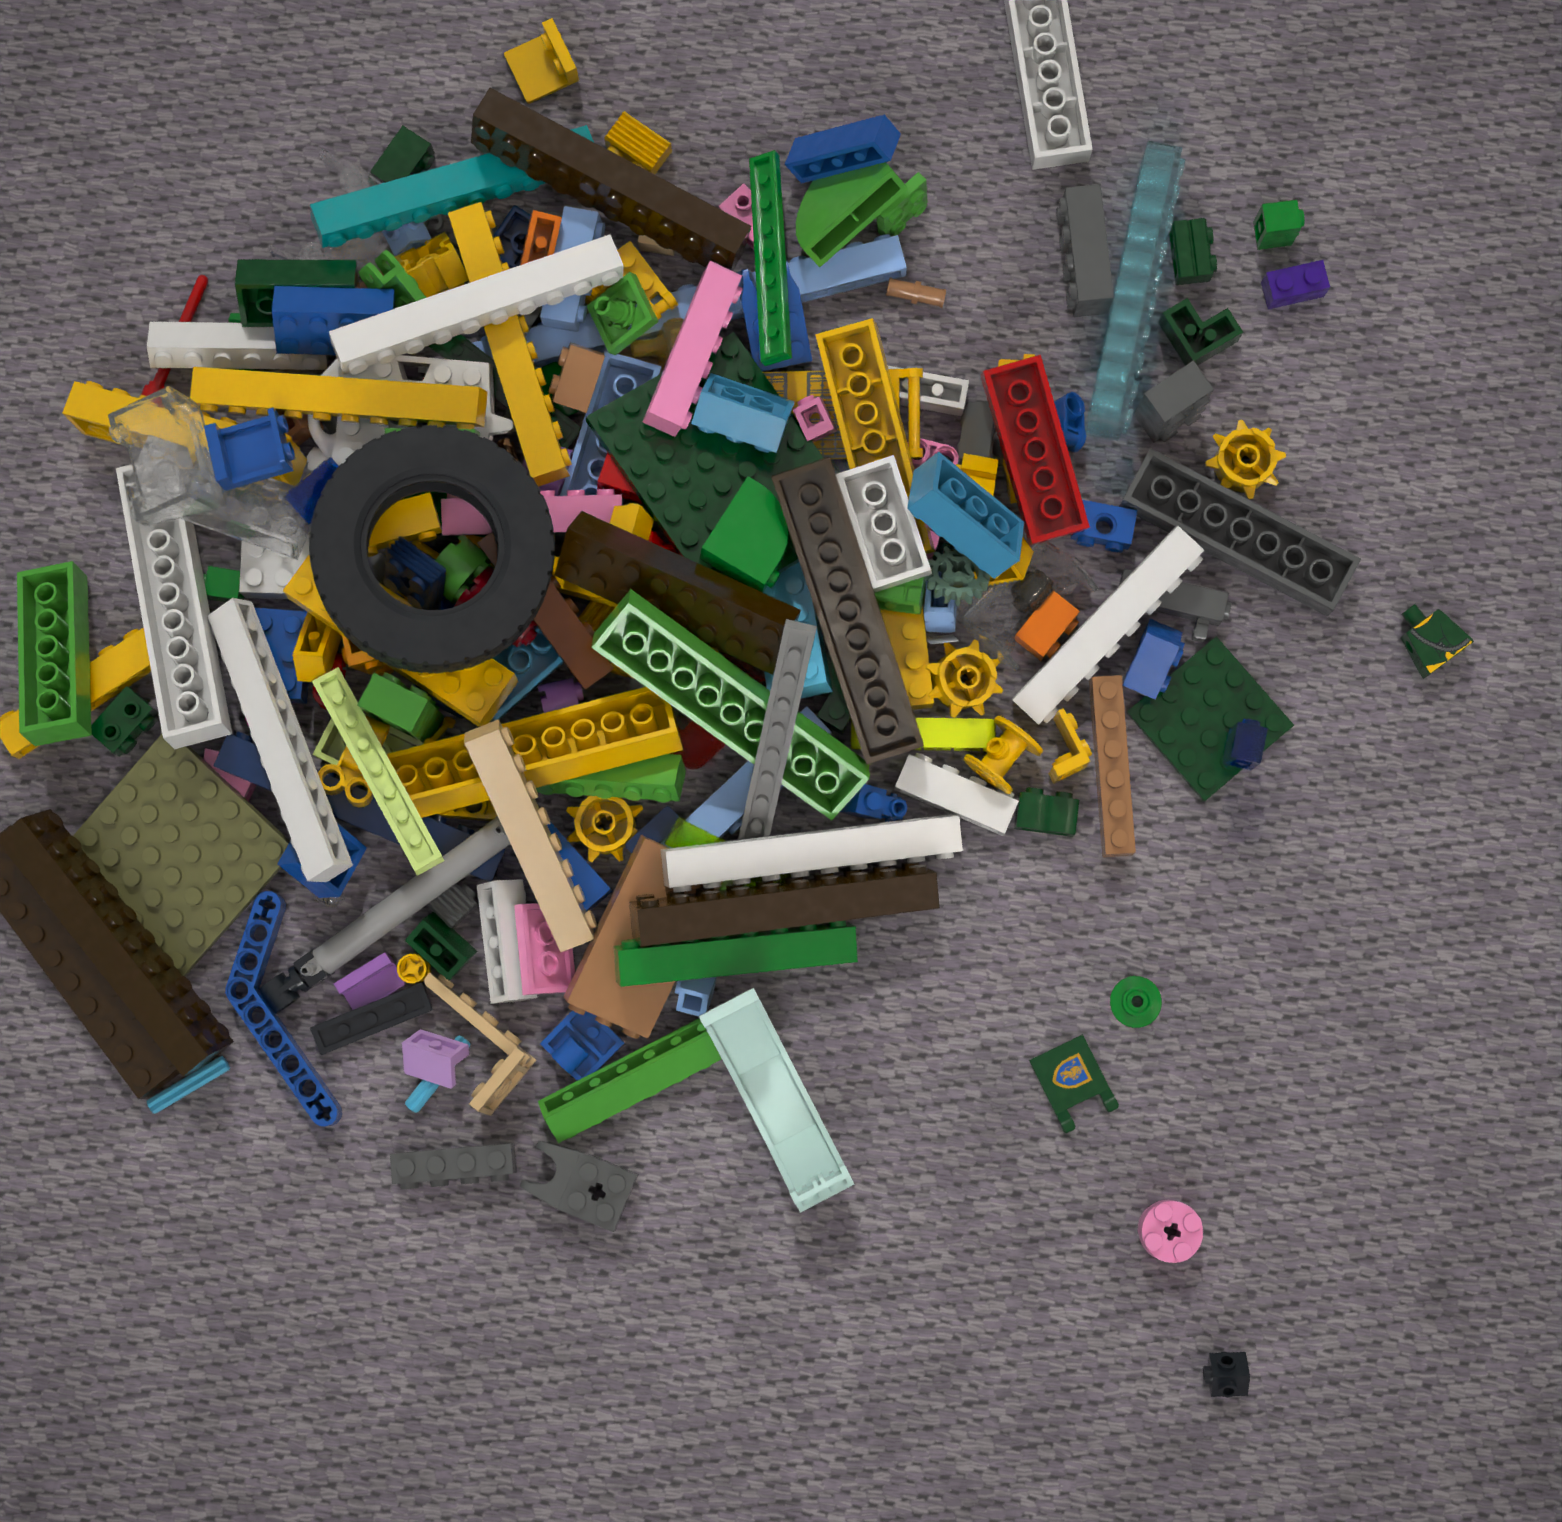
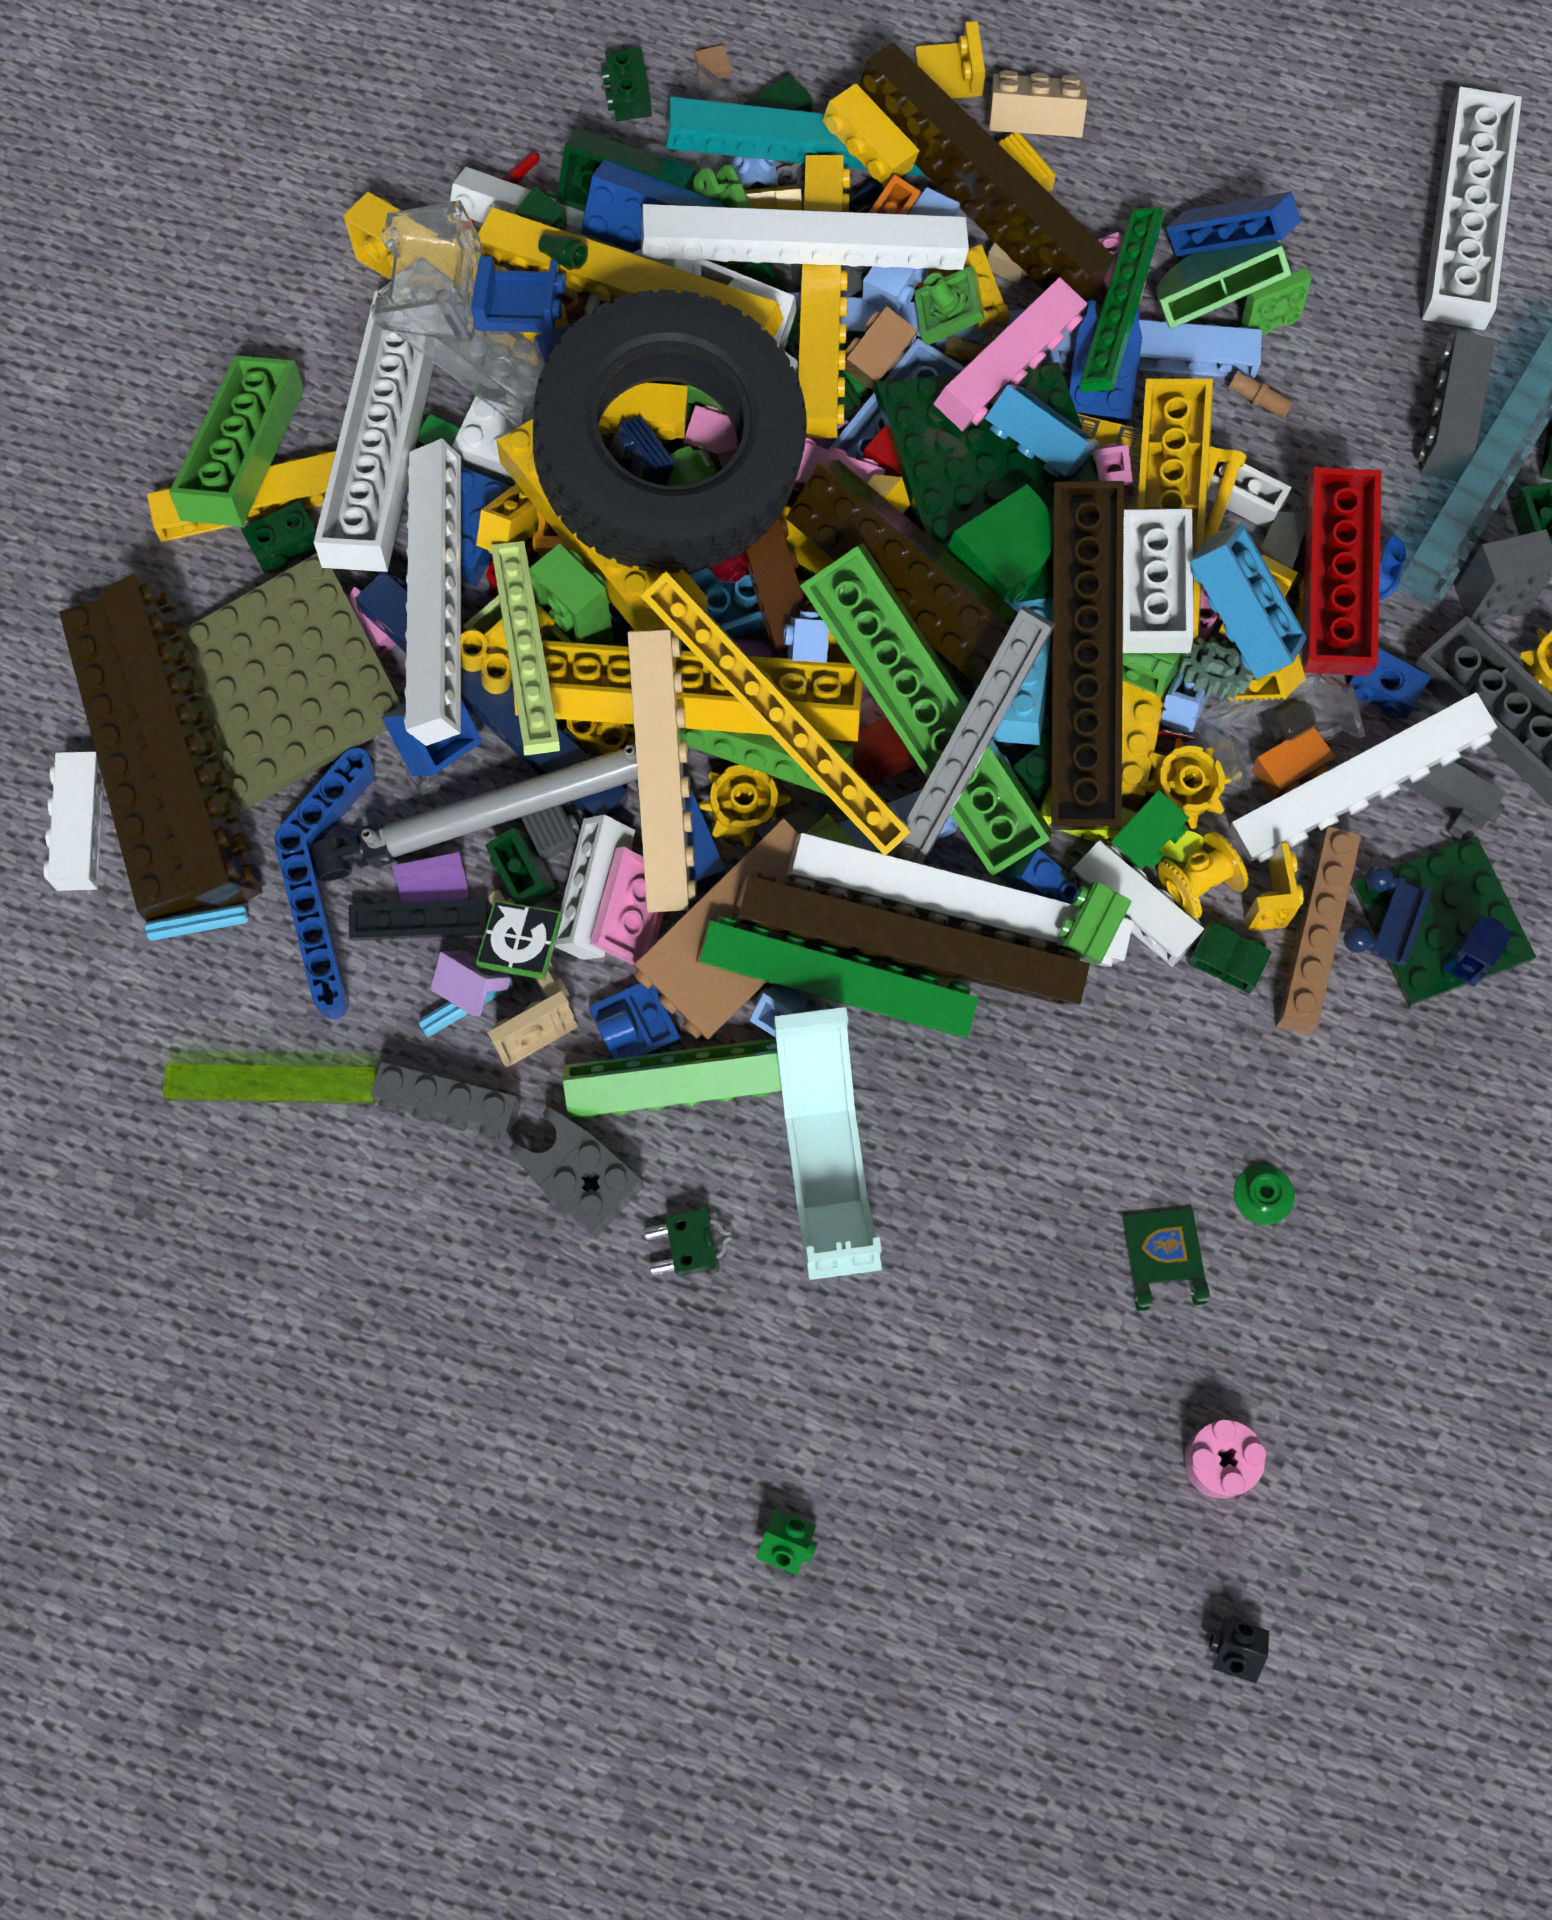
camera: 15 degrees right, 10 degrees down
yellow wheel [397,954,431,983] -> none
blue brick [1123,618,1185,699] -> none
none -> white brick [44,752,104,891]
none -> clear neon green plate [162,1064,377,1105]
none -> tile [476,900,563,980]
none -> dark green brick [515,186,567,231]
none -> dark green cone [538,233,588,270]
none -> dark green brick [601,47,652,122]
none -> yellow brick [640,571,911,856]
none -> dark green piece [644,1206,732,1277]
none -> medium nougat tile [694,45,732,83]
none -> green brick [756,1508,818,1575]
none -> light blue brick [783,611,829,662]
none -> yellow brick [822,83,920,187]
none -> tan brick [989,70,1087,137]
none -> bright green brick [1057,881,1132,965]
none -> green brick [1110,790,1190,870]
none -> dark blue gear [1344,865,1433,967]

